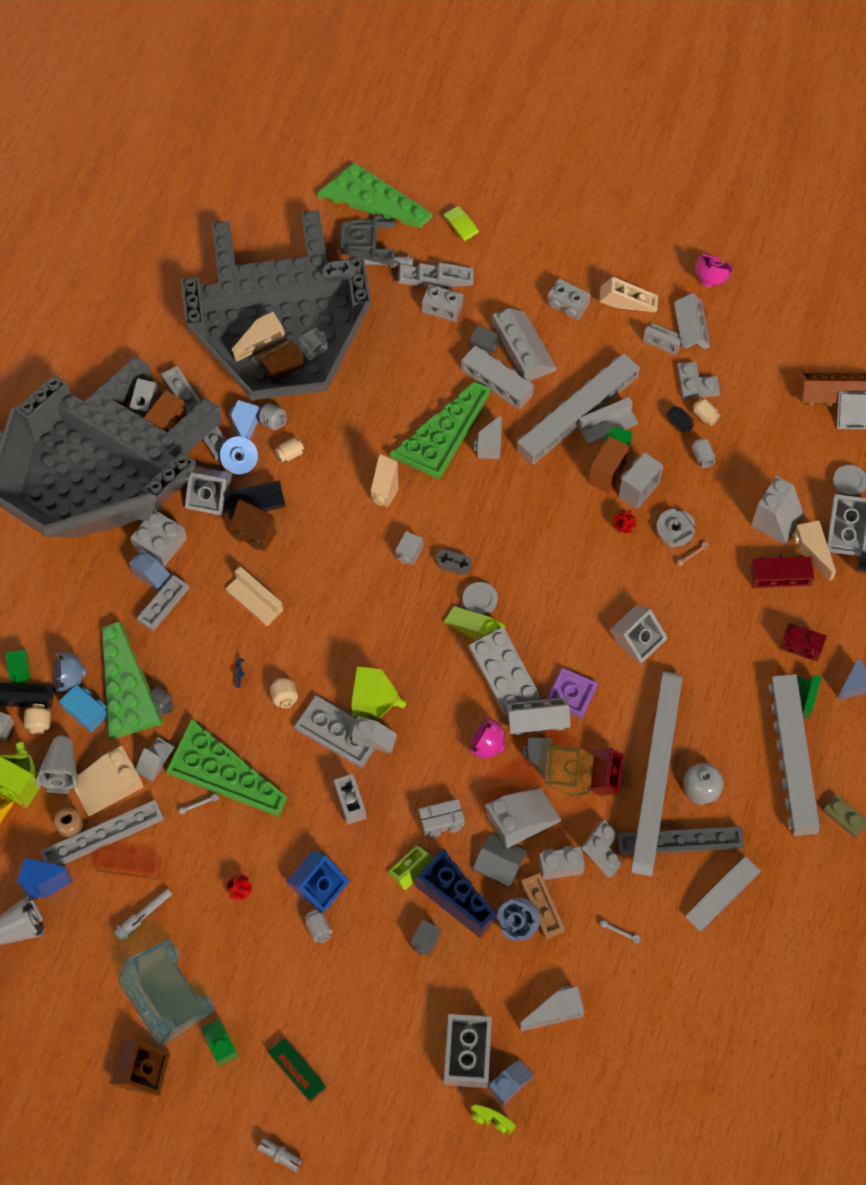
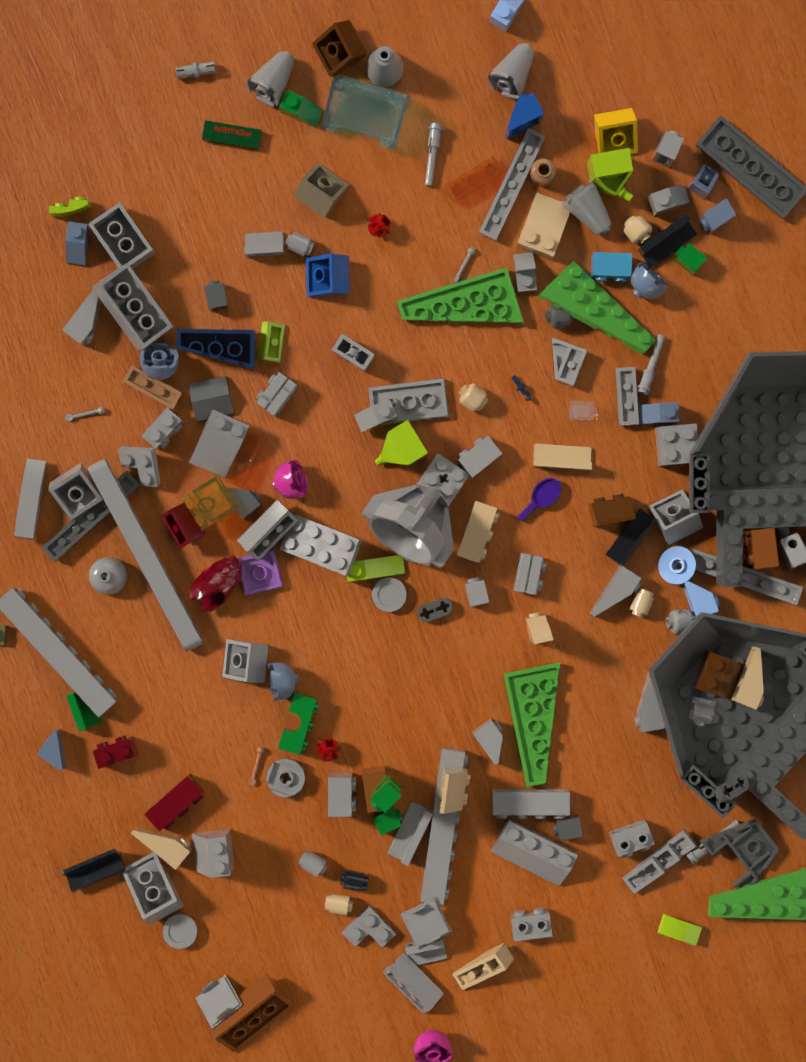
camera: 140 degrees right, 25 degrees up
none -> light grey slope [48,462,103,520]
none -> light grey slope [92,263,173,350]
none -> dark red head [189,555,242,612]
none -> light grey panel [244,231,284,257]
none -> light grey cone [246,51,295,107]
none -> sand blue cylinder [267,662,299,701]
none -> green arch [278,691,319,755]
none -> dark tan slope [293,163,350,218]
none -> light grey plate [362,453,469,568]
none -> light grey cone [366,46,404,87]
none -> green arch [370,774,402,813]
none -> light grey piece [401,897,452,949]
none -> tan slope [439,766,471,814]
none -> tan brick [457,501,499,563]
none -> light grey brick [458,436,503,478]
none -> light grey brick [513,553,547,595]
none -> dark purple piece [517,478,561,522]
none -> light grey wing [552,338,588,387]
none -> clear brick [568,401,597,422]
none -> light grey slope [589,566,642,617]
none -> light grey slope [634,672,665,732]
none -> light grey pin [637,335,665,395]

